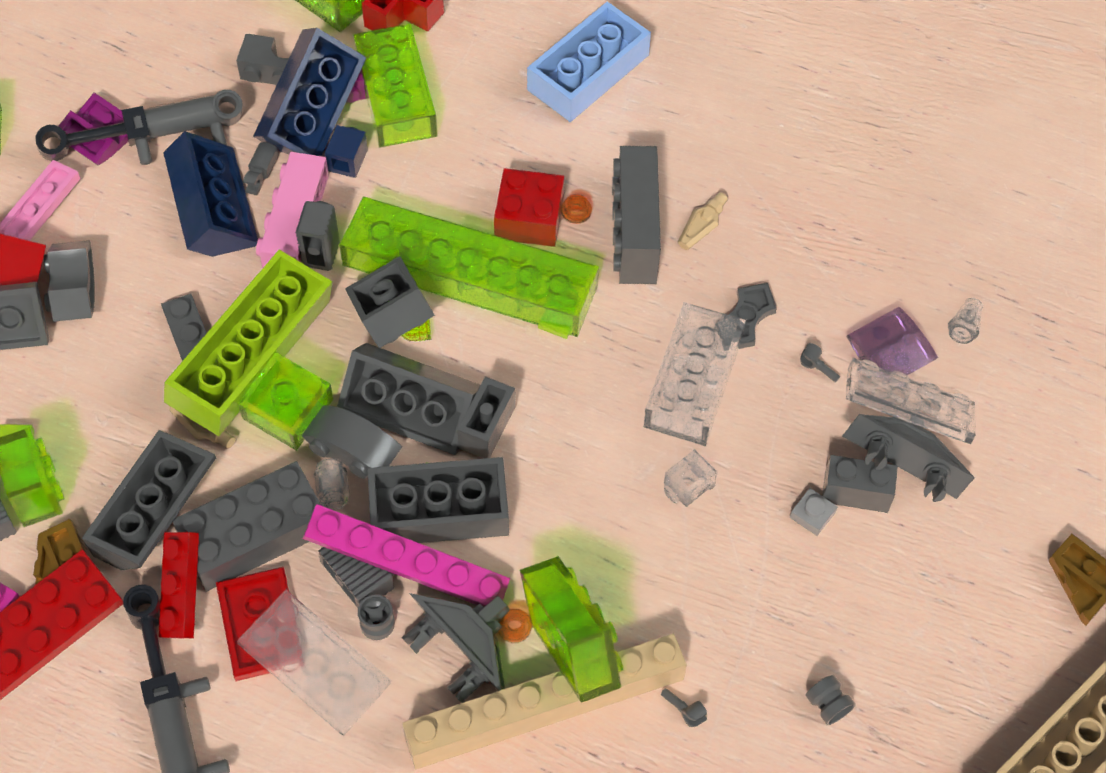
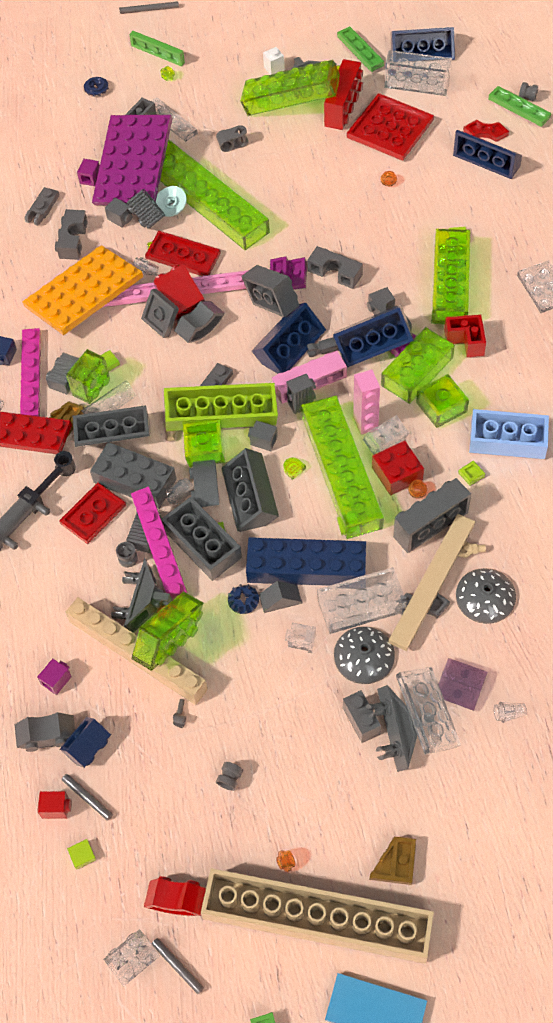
camera: 60 degrees right, 0 degrees up
dark grey piece [35,90,242,165] -> none
red plate [159,532,199,639] -> none
clear plate [238,589,392,736] -> none
dark blue brick [325,125,368,178] -> none
dark grey brick [345,256,435,348] -> none
dark grey brick [457,377,515,459] -> none
light grey plate [790,488,838,536] -> none
dark grey hand [800,343,840,383] -> none
none -> clear plate [81,381,137,414]
none -> dark blue gear [228,584,259,614]
none -> dark grey brick [241,265,300,317]
none -> dark blue brick [246,537,366,587]
none -> dark grey brick [248,420,278,451]
none -> dark grey slope [259,581,302,613]
none -> clear orange plate [276,850,295,872]
none -> dark grey arch [307,246,363,289]
none -> dark grey dish [334,627,395,684]
none -> bright pink brick [353,370,380,435]
none -> clear brick [363,415,409,455]
none -> tan tile [388,514,475,651]
none -> clear neon green brick [416,374,469,428]
none -> dark grey dish [456,568,516,624]
none -> lime tile [458,460,485,486]

